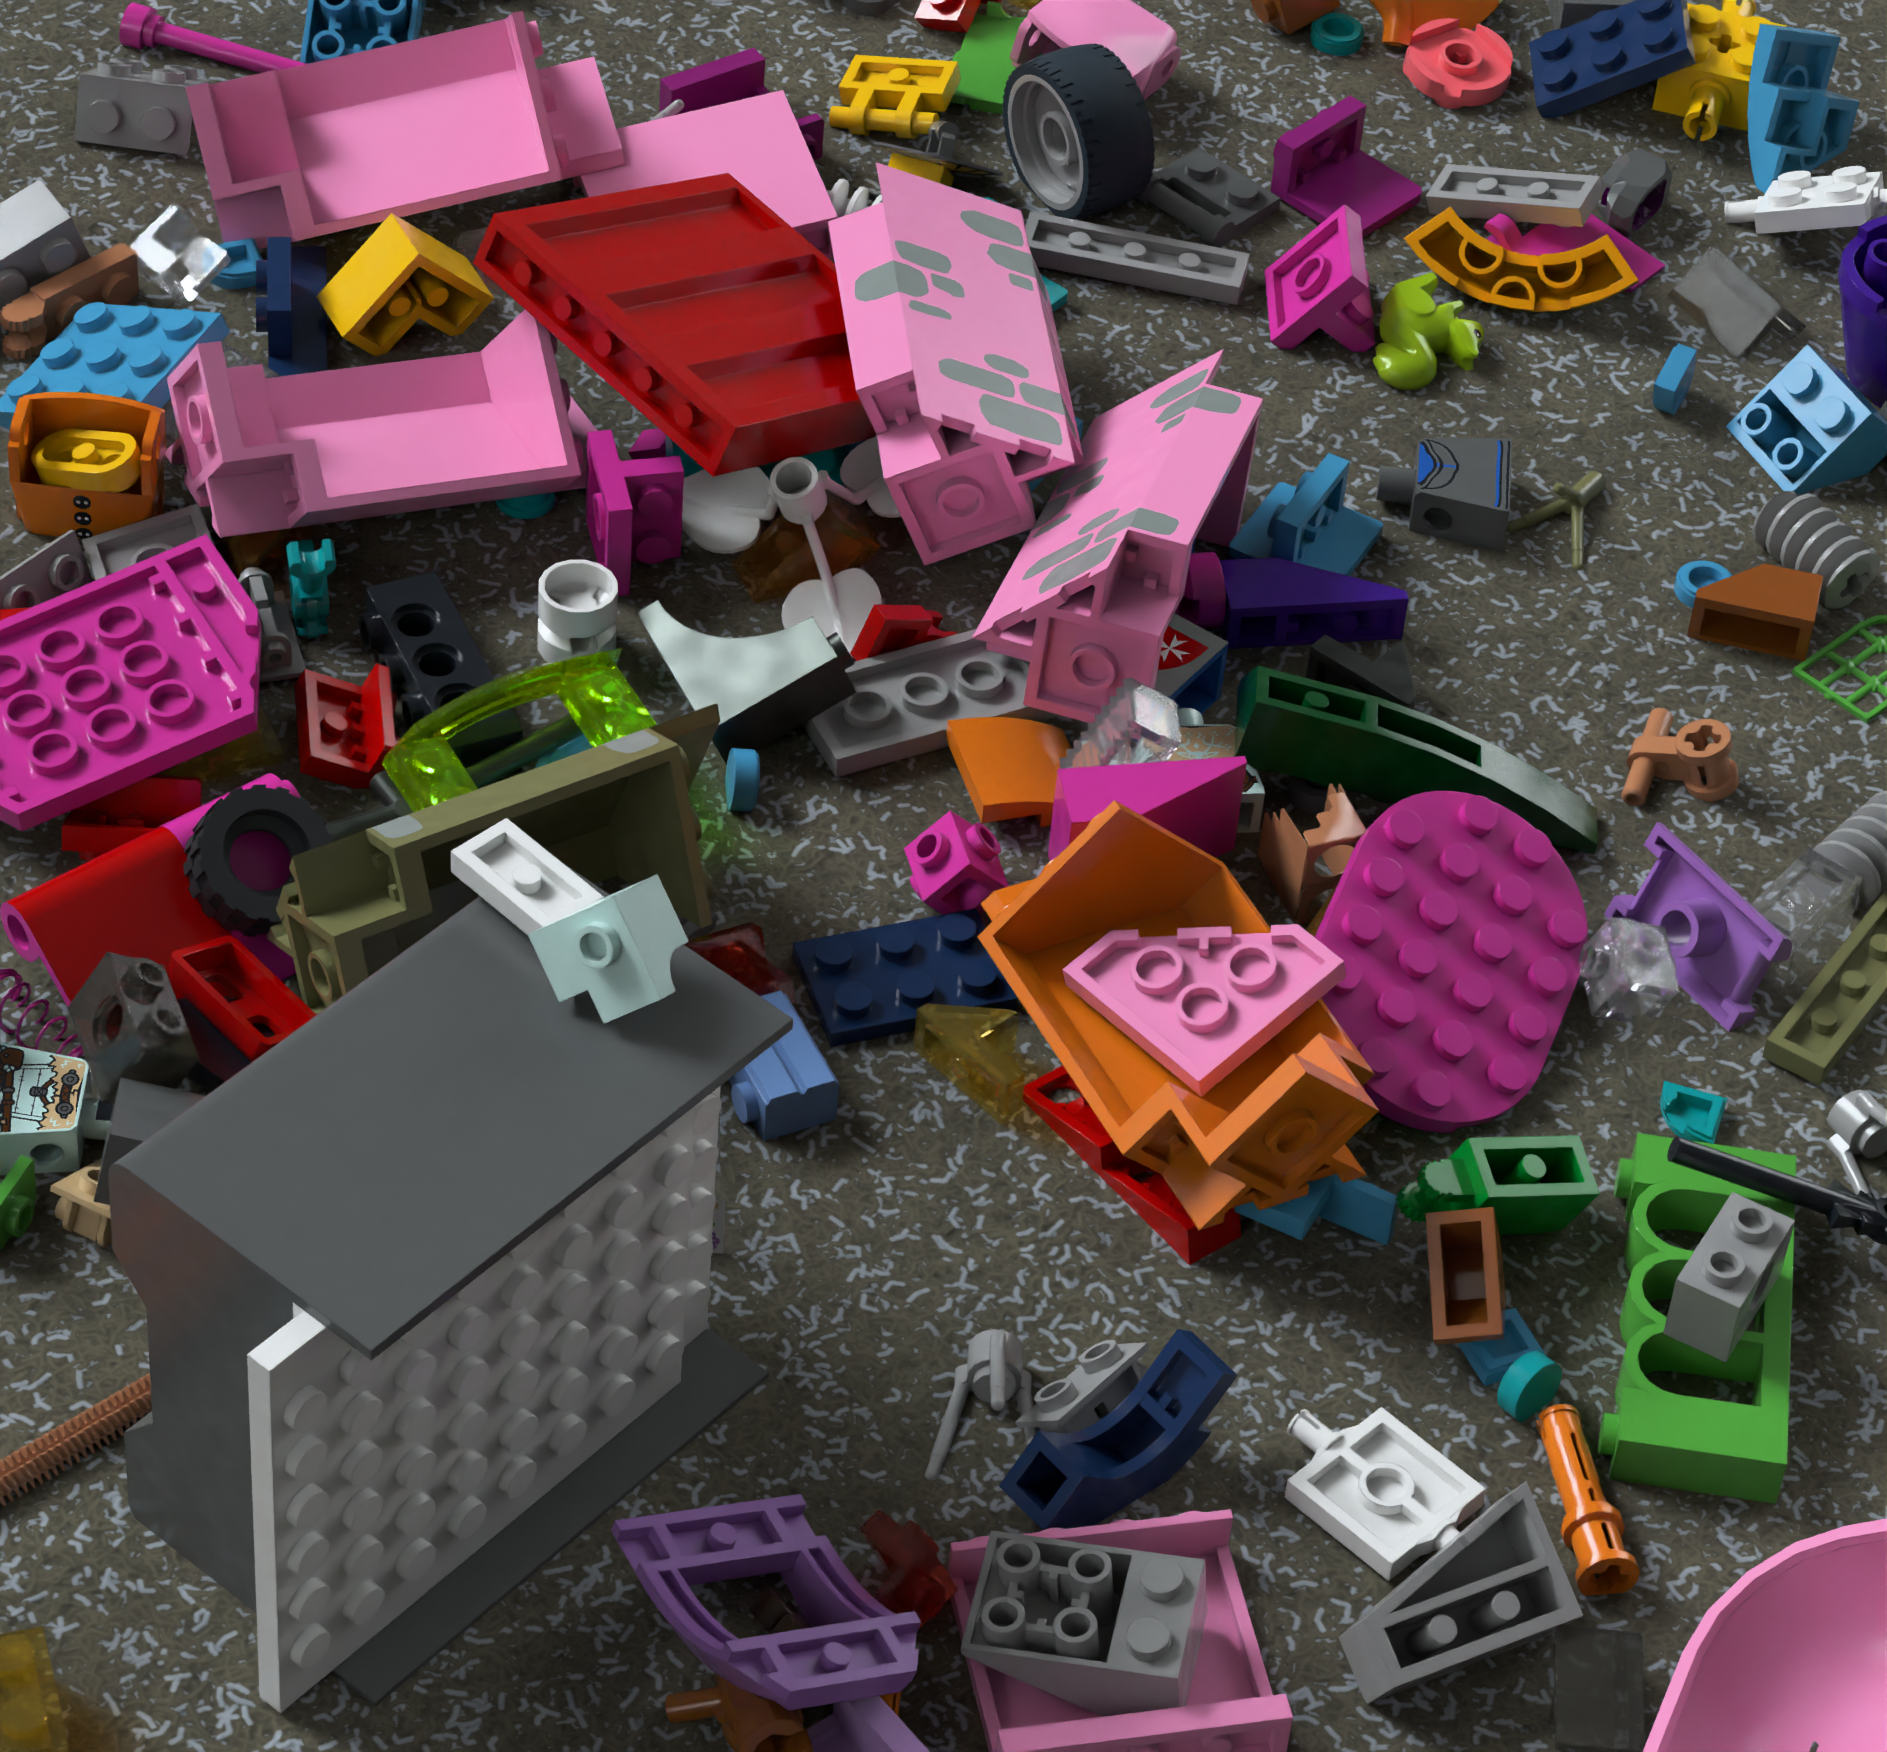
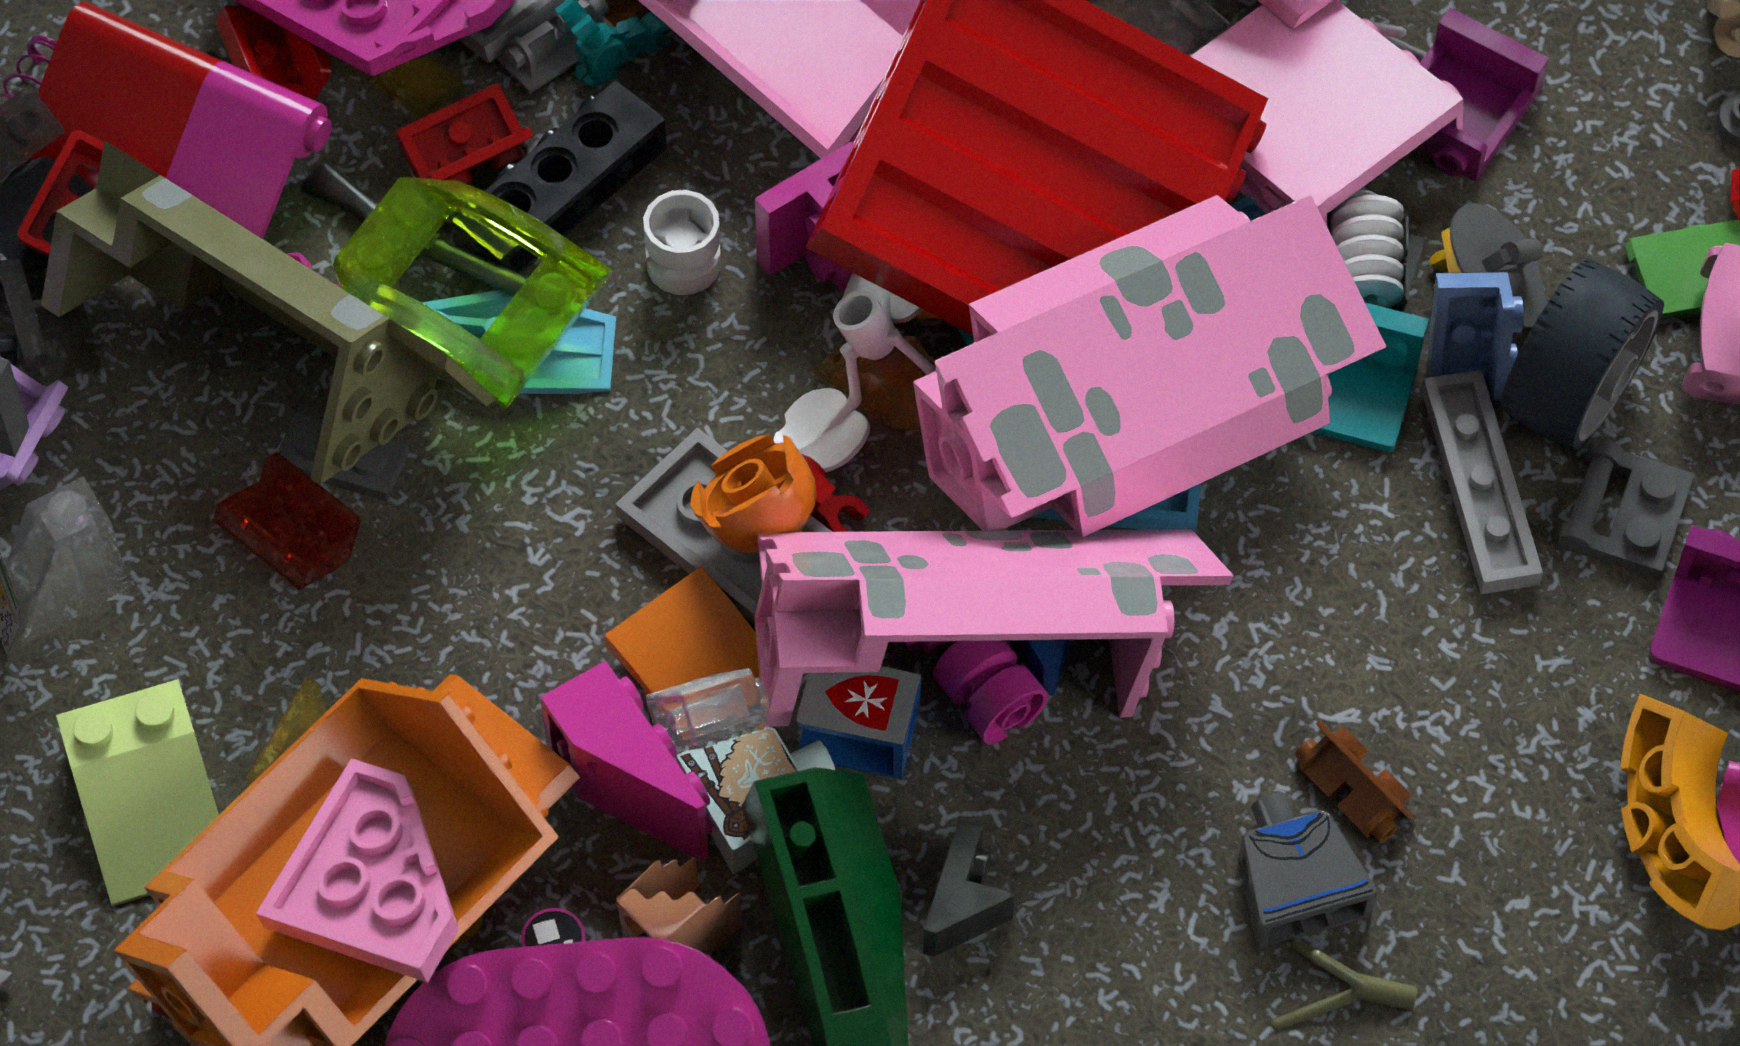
camera: 70 degrees right, 15 degrees up
black tyre [183,784,335,937] -> none
arch [636,600,857,763] -> none
dark azure tile [725,748,760,812] -> none
medium blue brick [728,990,839,1141] -> none
dark blue plate [792,908,1018,1047] -> none
yellow plate [829,55,961,139] -> none
dark pink brick [904,810,1009,915] -> none
dark purple slope [1219,557,1409,649] -> none
dark azure bracket [1228,453,1383,576] -> none
dark pink bracket [1264,204,1375,352] -> none
lime animal [1373,272,1484,390] -> none
dark azure tile [1653,343,1697,415] -> none
none -> yellowish green slope [56,679,219,907]
none -> orange cylinder [690,434,816,554]
none -> dark orange hinge [1295,720,1416,843]
none -> medium blue bracket [1427,272,1524,401]

